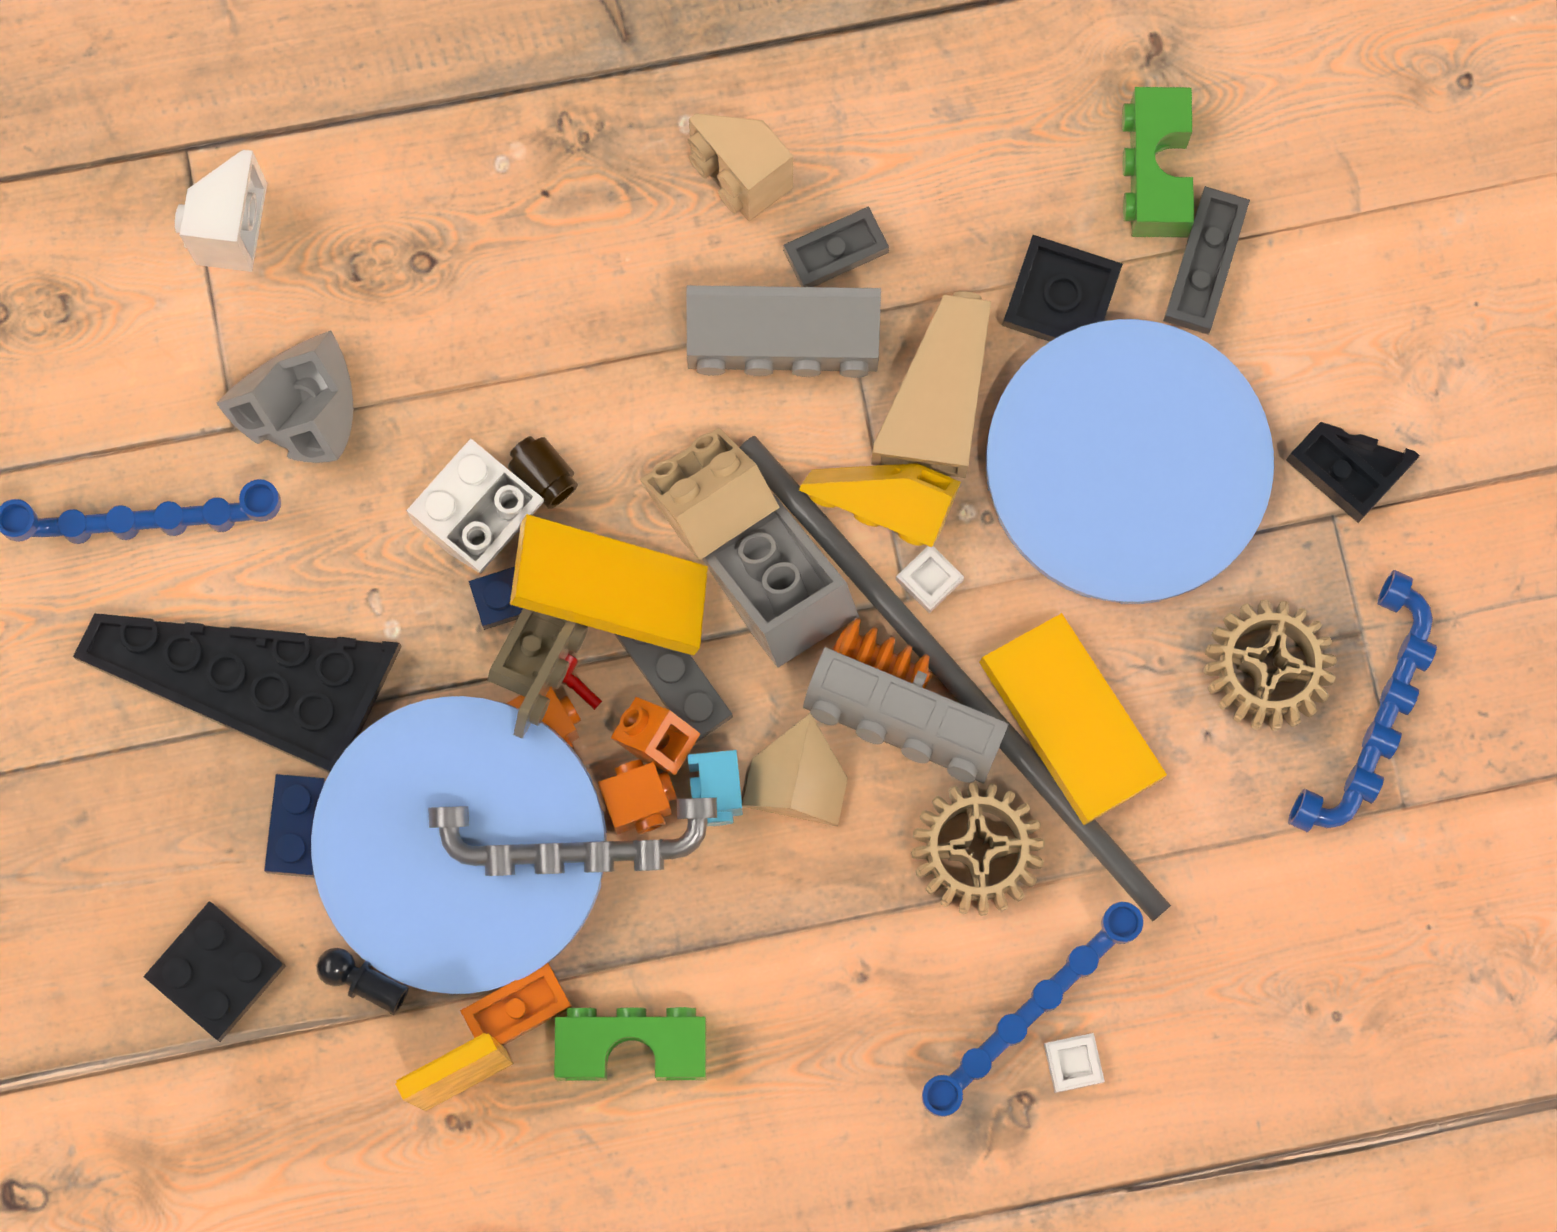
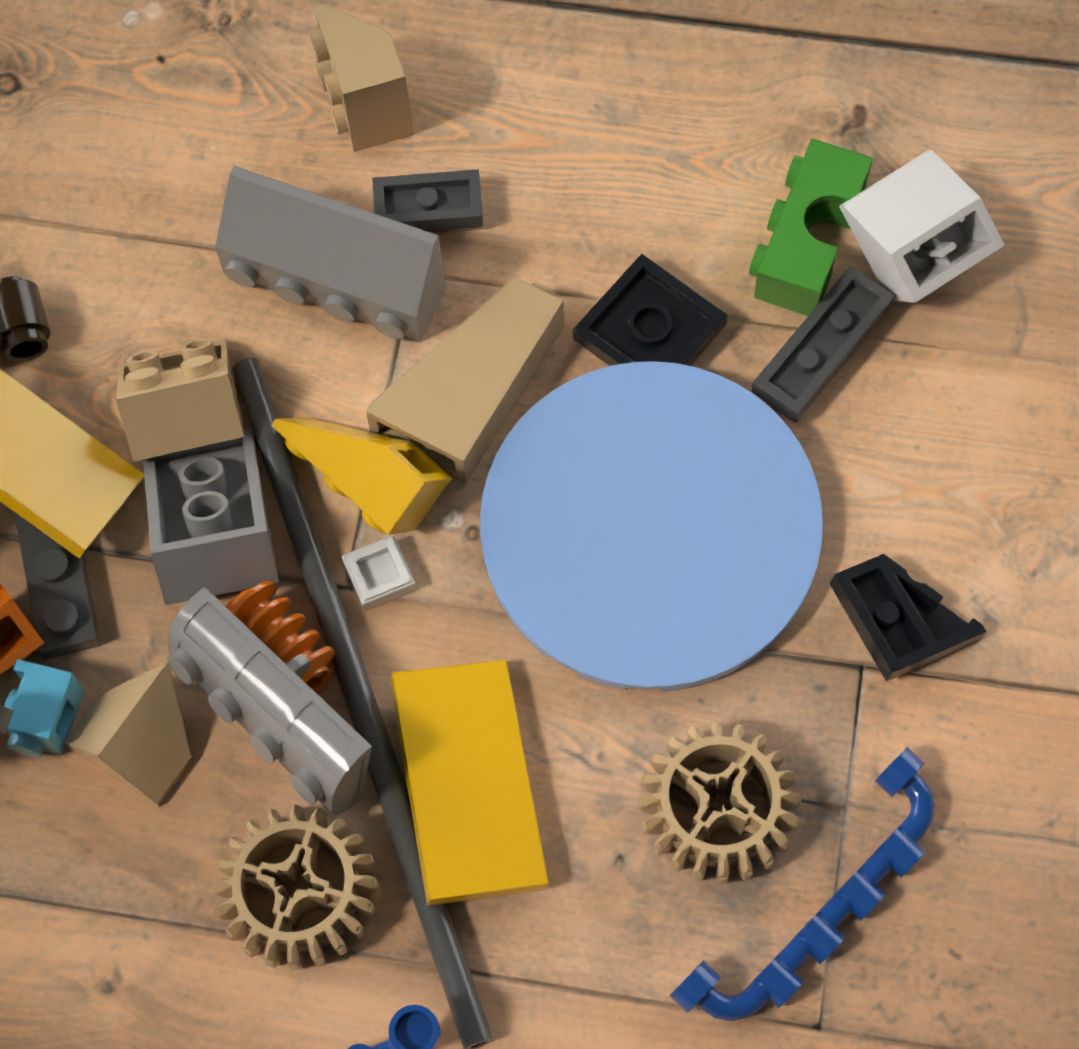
camera: 25 degrees right, 10 degrees down
none -> white slope [839,150,1005,303]

